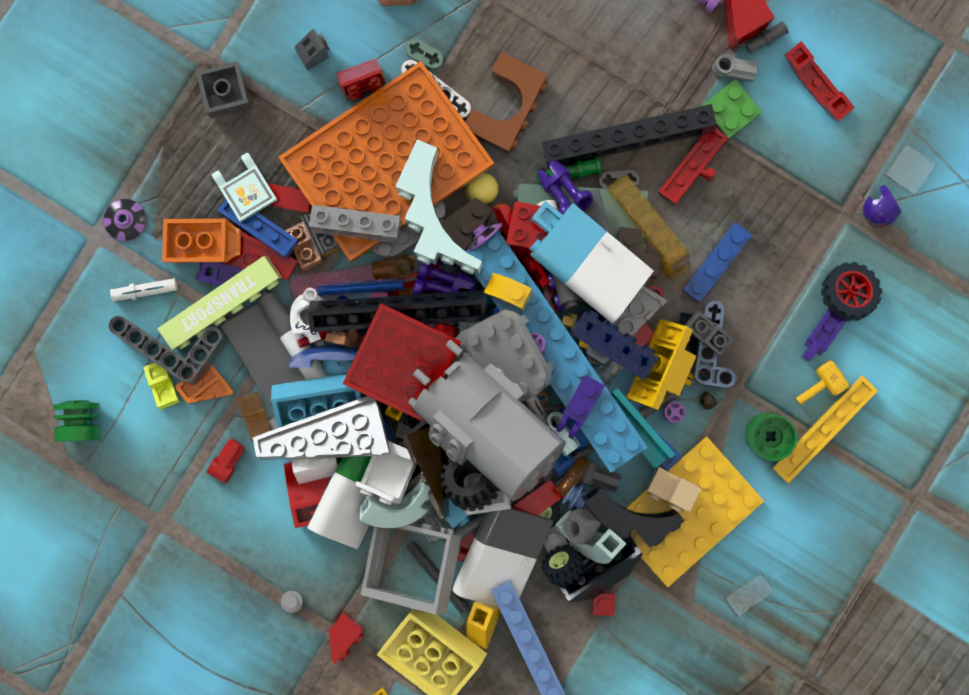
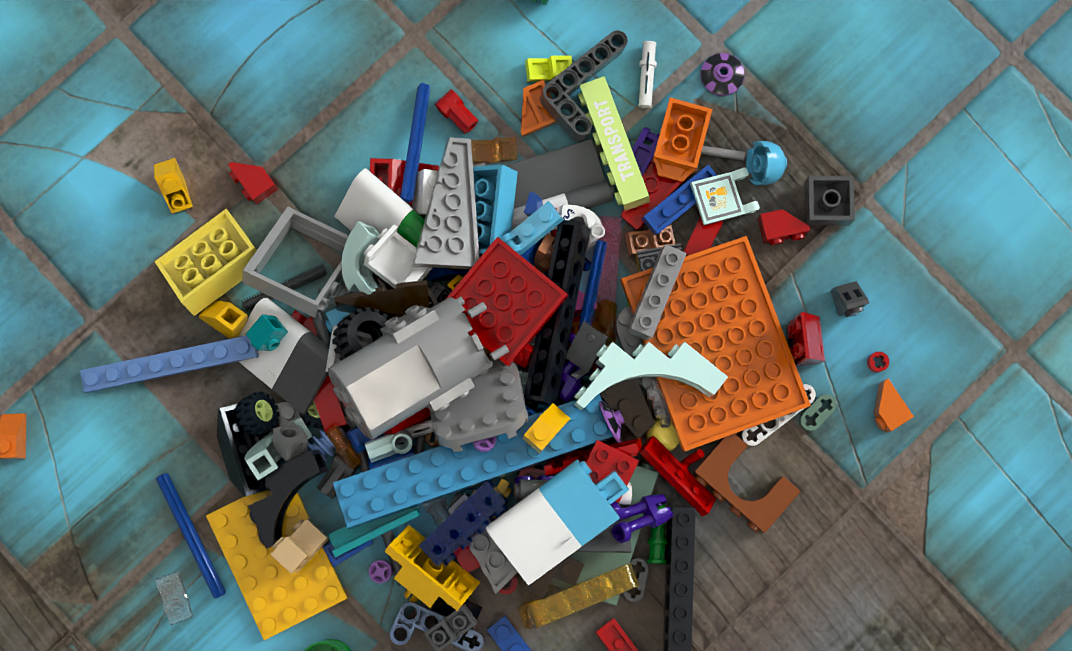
camera: 105 degrees right, 5 degrees down
light grey plate [281,591,303,613] -> none
dark purple hinge [556,375,605,439] -> none
red plate [592,593,615,616] -> none
dark brown hinge [699,391,718,410] -> none
none -> blue axle [156,473,226,599]
none -> teal brick [246,314,288,351]
none -> blue axle [400,83,430,203]
none -> medium azure plate [500,201,564,255]
none -> dark grey piece [566,320,609,380]
none -> red plate [639,435,716,517]
none -> clear slope [647,377,670,428]
none -> light grey bar [701,146,745,161]
none -> medium azure cylinder [746,141,787,185]
none -> red slope [757,209,810,246]
none -> red bush [867,352,889,373]

